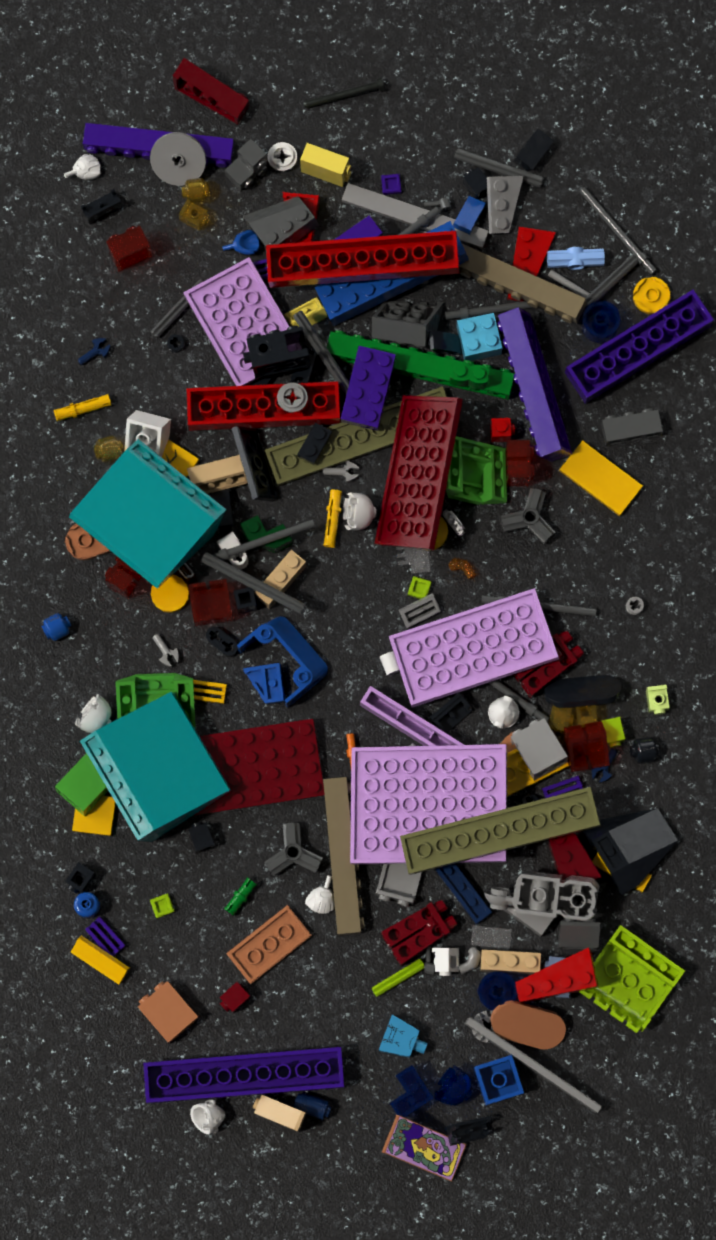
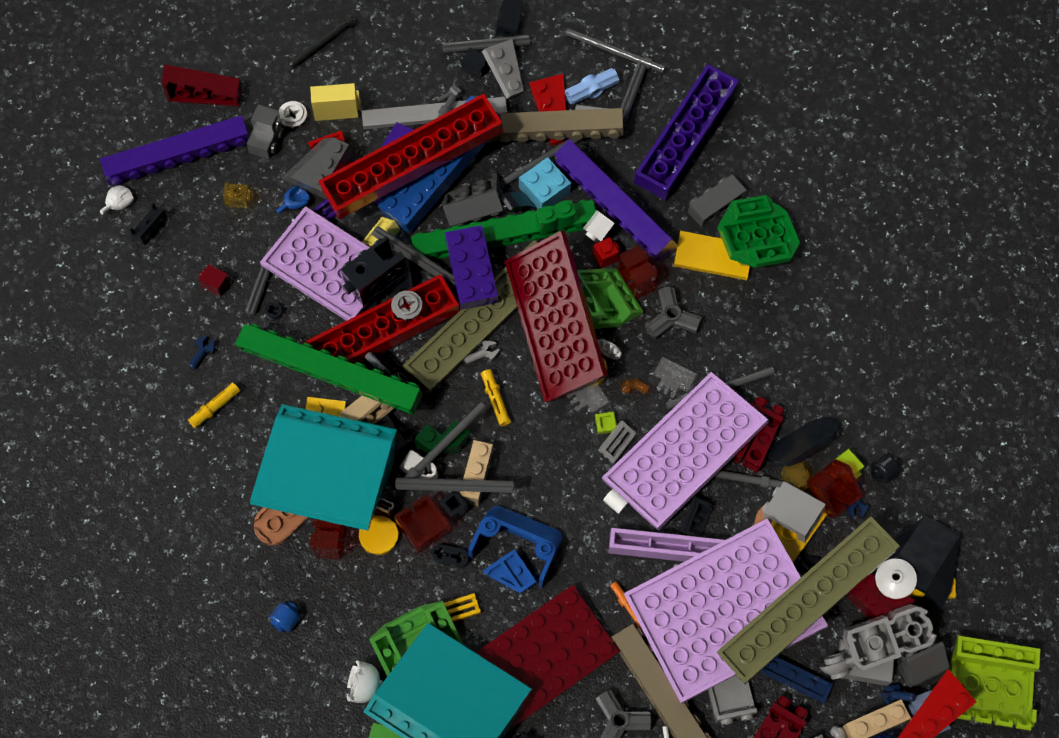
camera: 30 degrees left, 10 degrees down
clear yellow head [94,435,123,463] -> none
clear red piece [106,226,152,272] -> none
white slope [124,410,171,458] -> none
light grey piece [150,132,206,186] -> none
light grey bar [153,634,179,668] -> none
clear yellow head [181,178,210,204] -> none
black plate [297,422,332,465] -> none
white cylinder [343,493,376,530] -> none
dark purple tile [381,174,401,195] -> none
blue tile [453,196,486,235] -> none
clear tile [471,925,512,949] -> none
white helmet [488,696,519,729] -> none
dark purple tile [542,775,583,798] -> none
clear yellow brick [575,705,597,728] -> none
clear blue brick [581,301,620,344] -> none
light grey bush [626,597,644,615] -> none
yellow tile [633,277,670,314] -> none
yellowish green brick [646,685,669,715] -> none
none -> dark red brick [198,264,230,297]
none -> green brick [235,323,423,415]
none -> white brick [583,210,614,241]
none -> clear hinge [653,357,697,398]
none -> green piece [717,195,800,268]
none -> white dish [875,559,917,599]
none -> dark blue bar [880,684,916,705]

